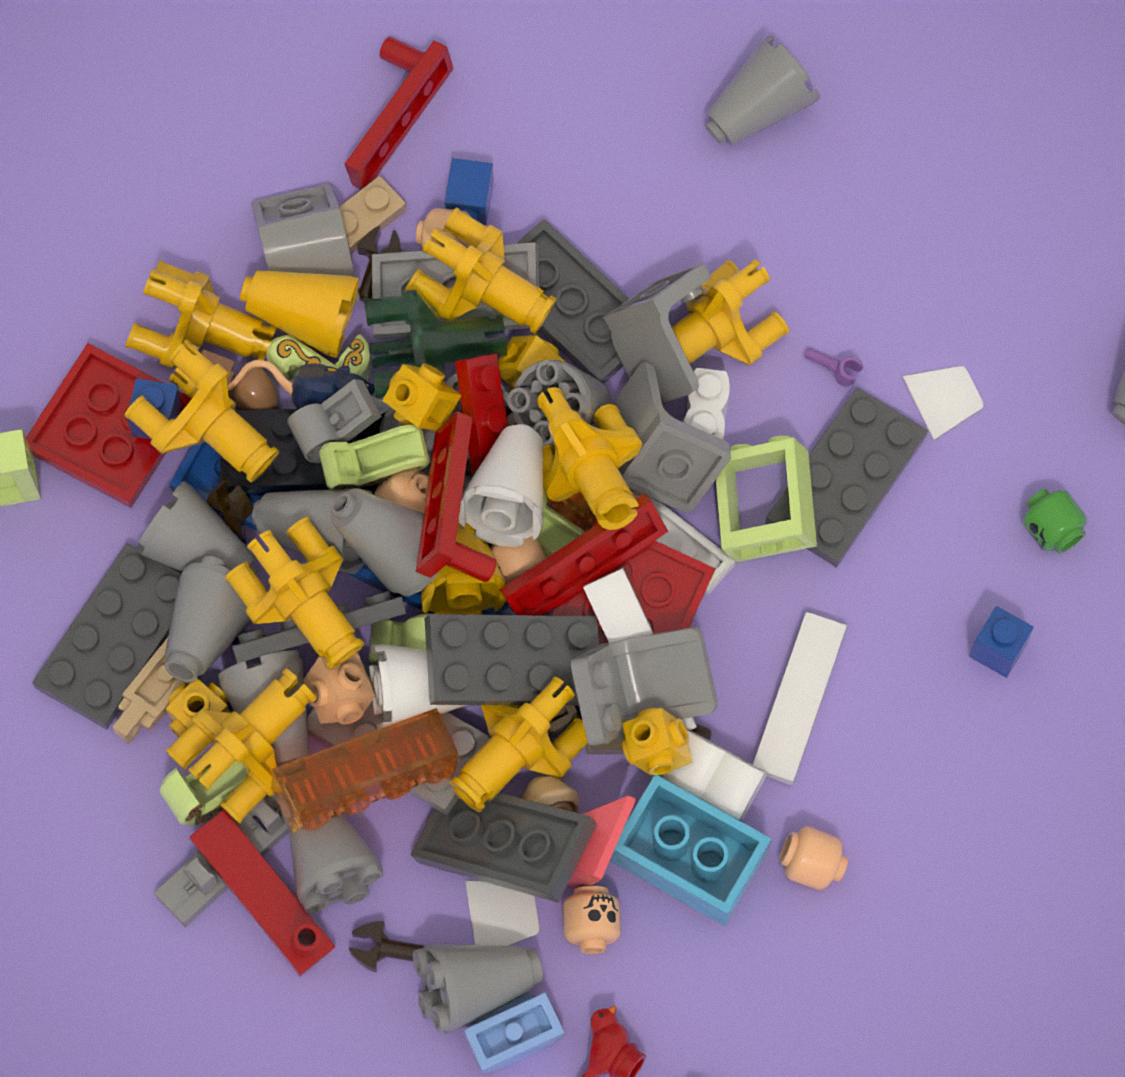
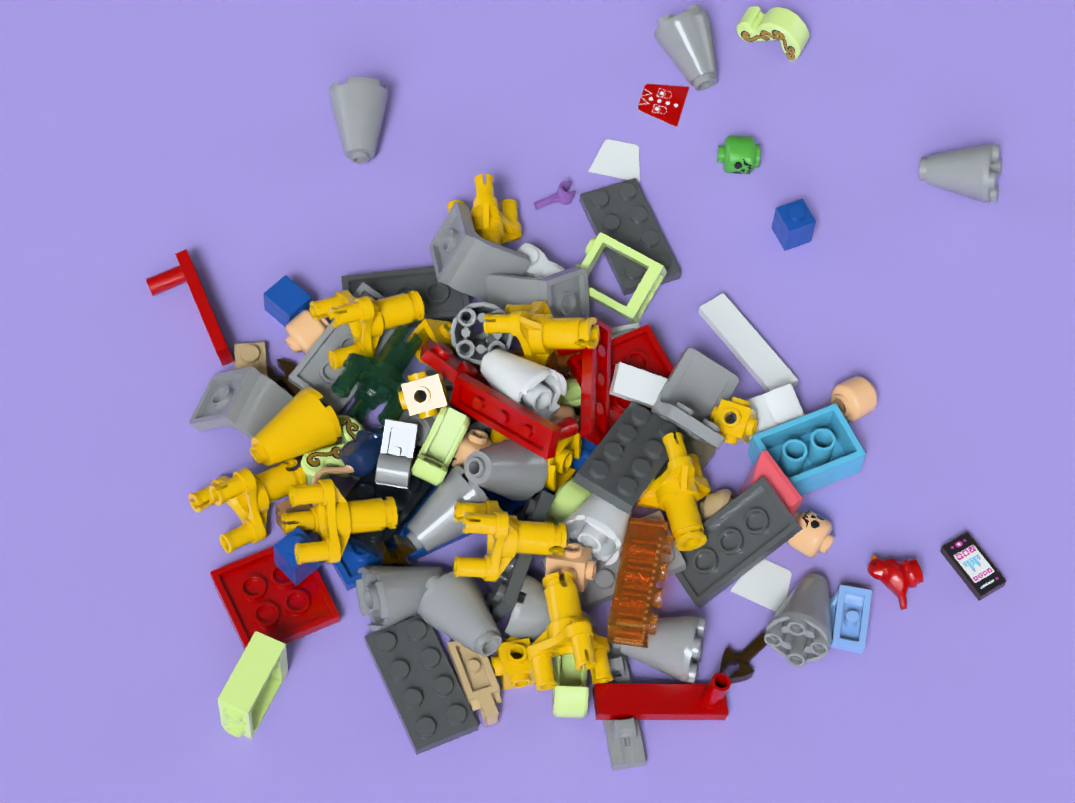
camera: 60 degrees left, 10 degrees down
none -> red sticker [638,84,689,127]

